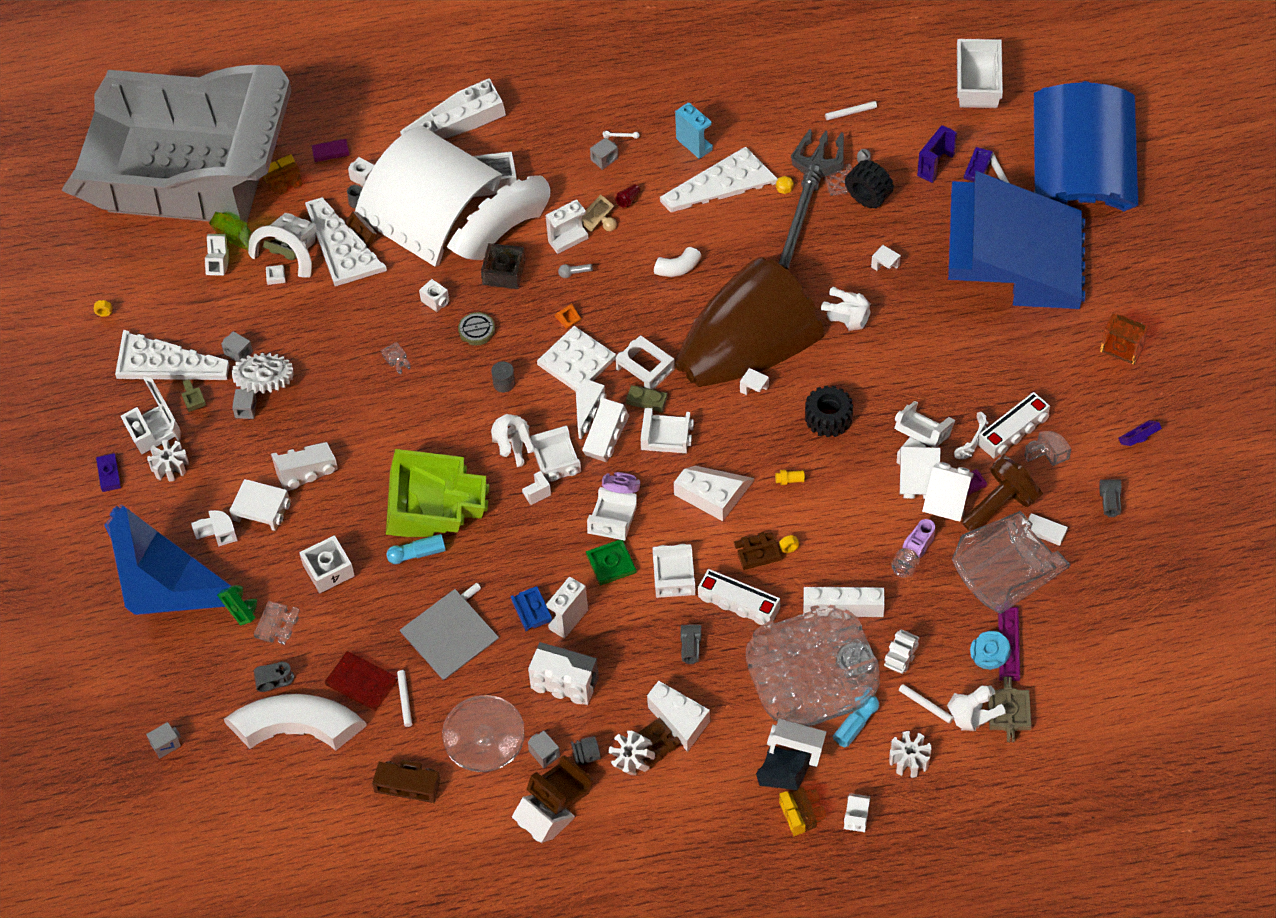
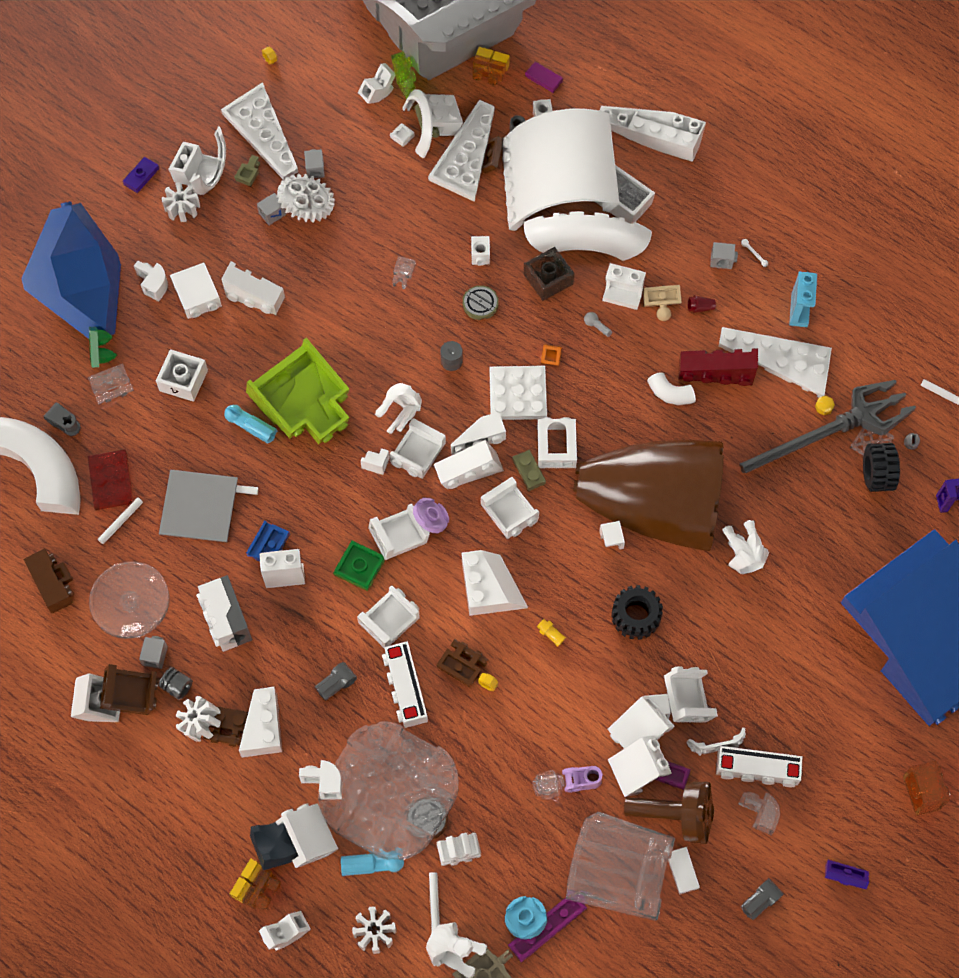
camera: 45 degrees right, 10 degrees up
white brick [803,587,884,617] -> none
white panel [871,245,901,271] -> none
none -> white brick [299,760,343,799]
none -> dark red wedge [678,348,758,386]

